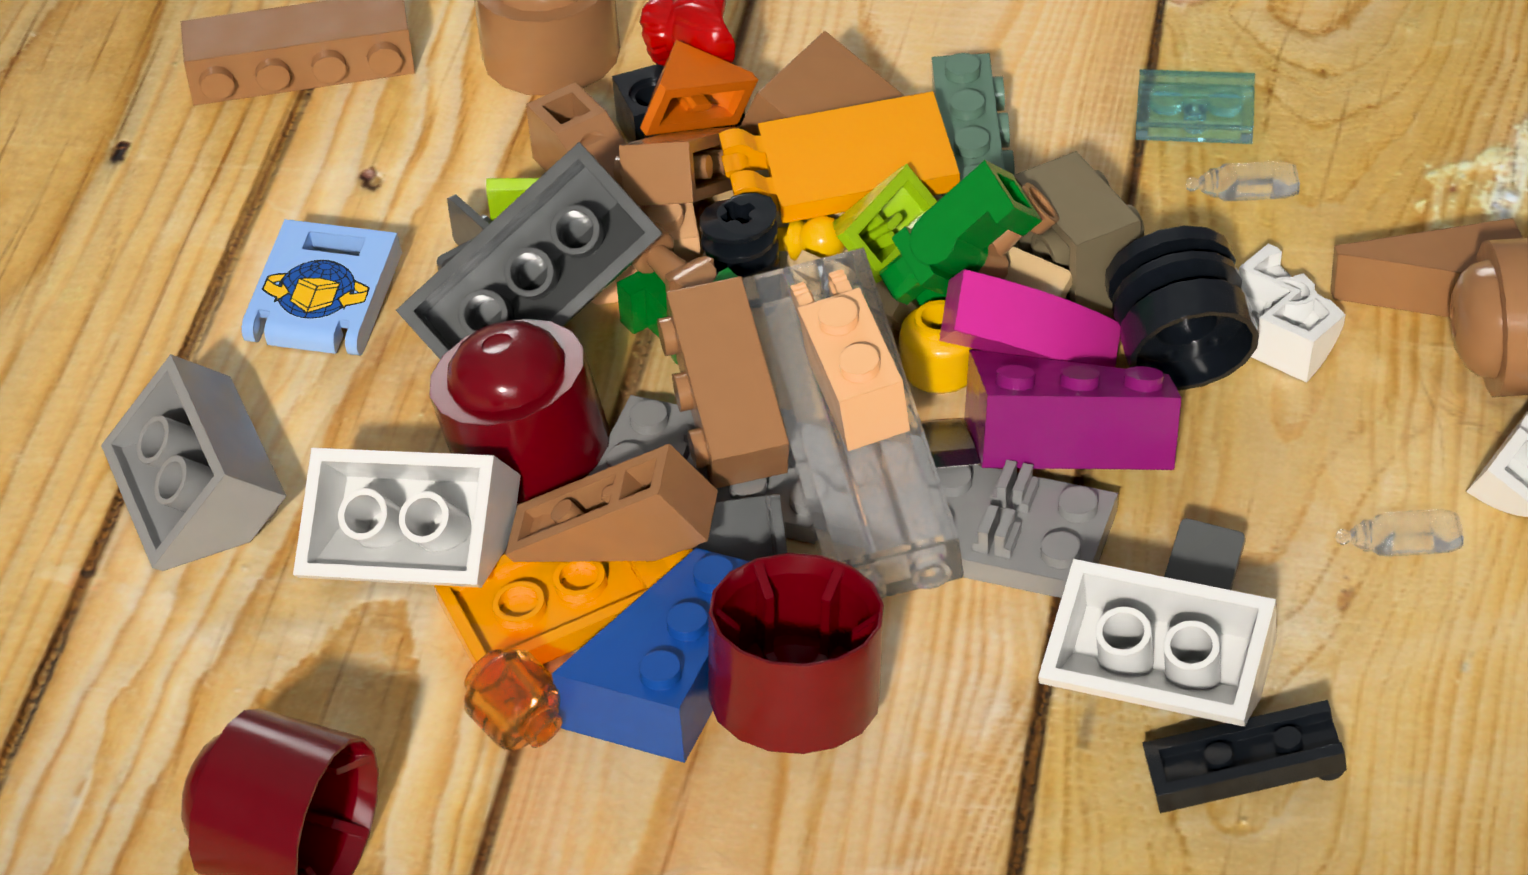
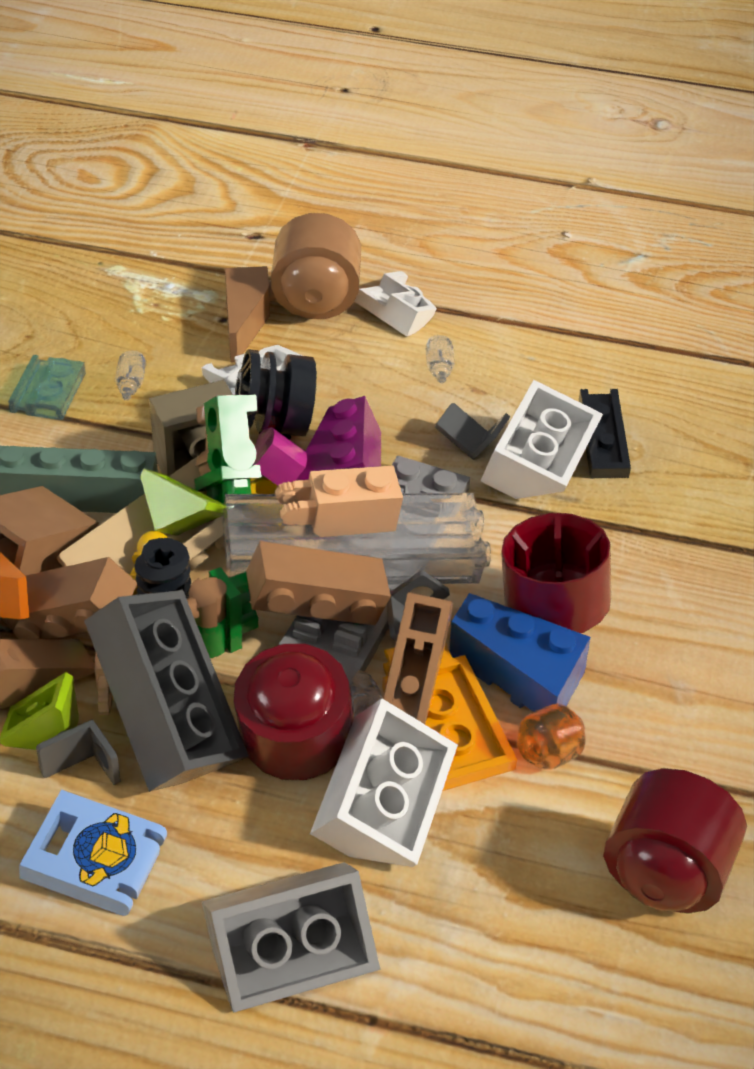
camera: 90 degrees left, 0 degrees up
light orange tile [719,91,960,224] -> none

